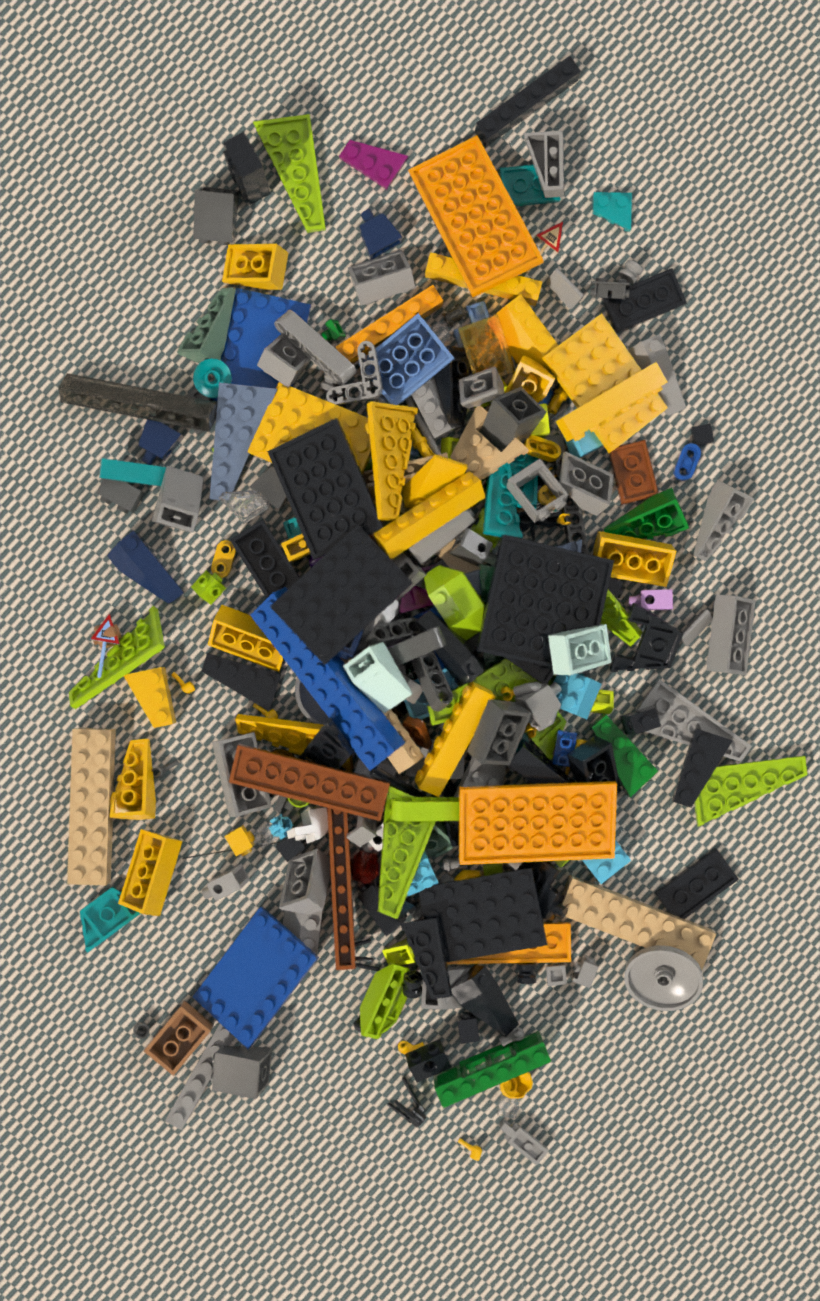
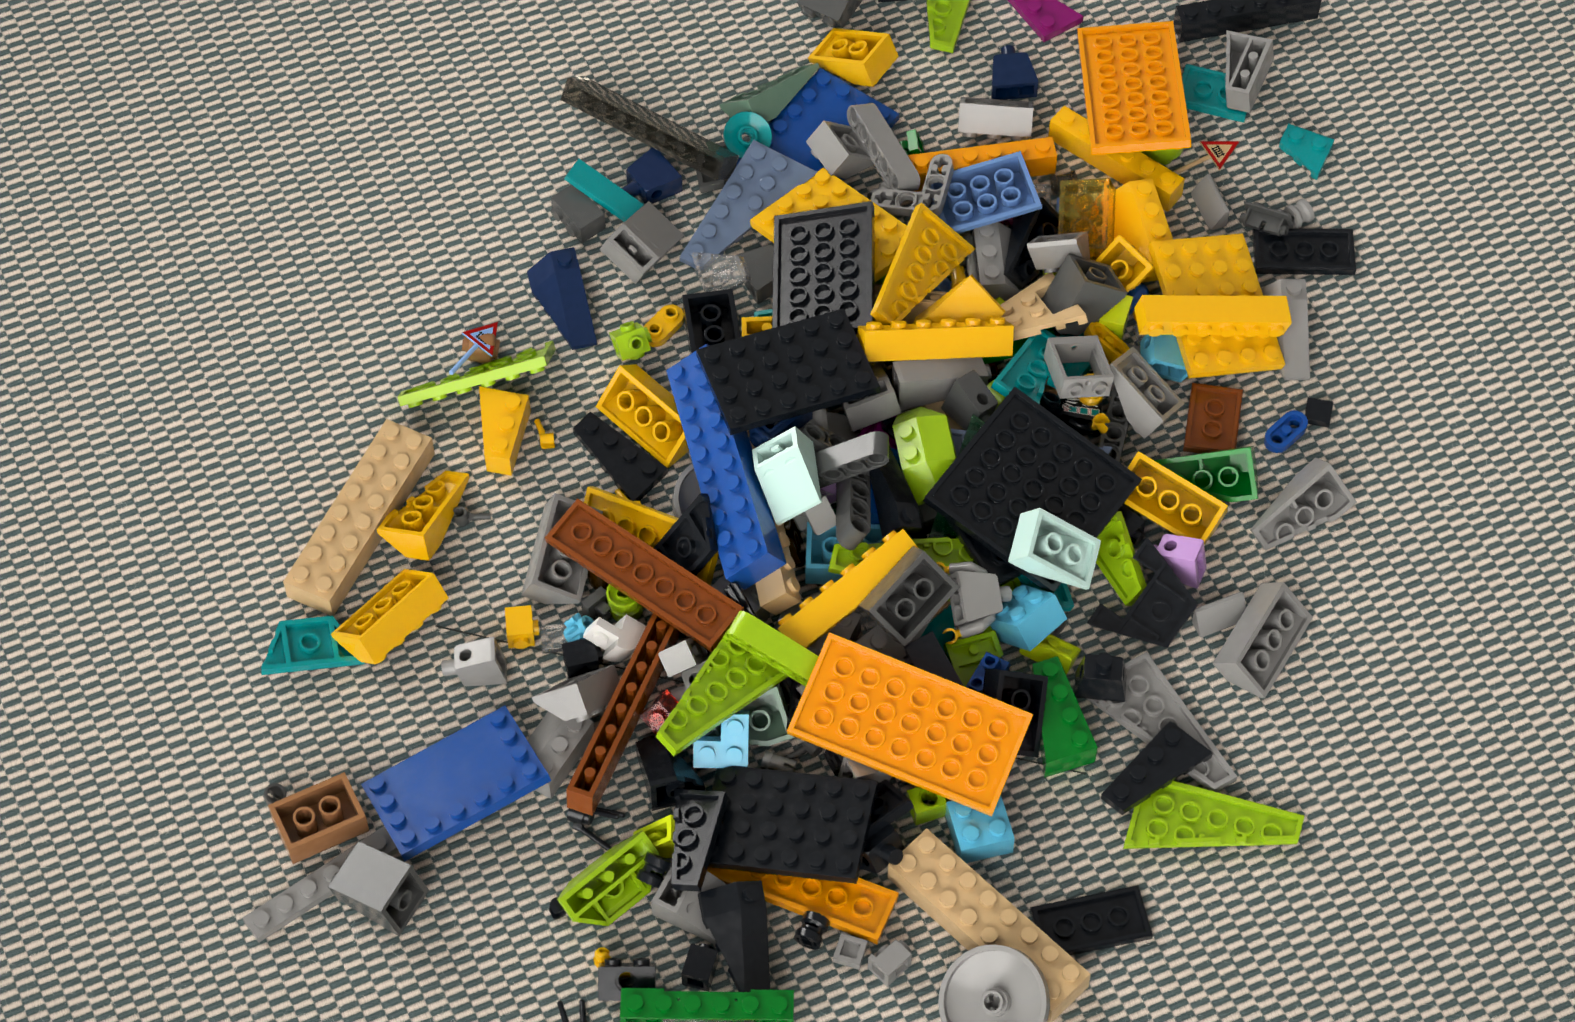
camera: 20 degrees right, 30 degrees down
dark orange wing [403,716,432,750] -> none

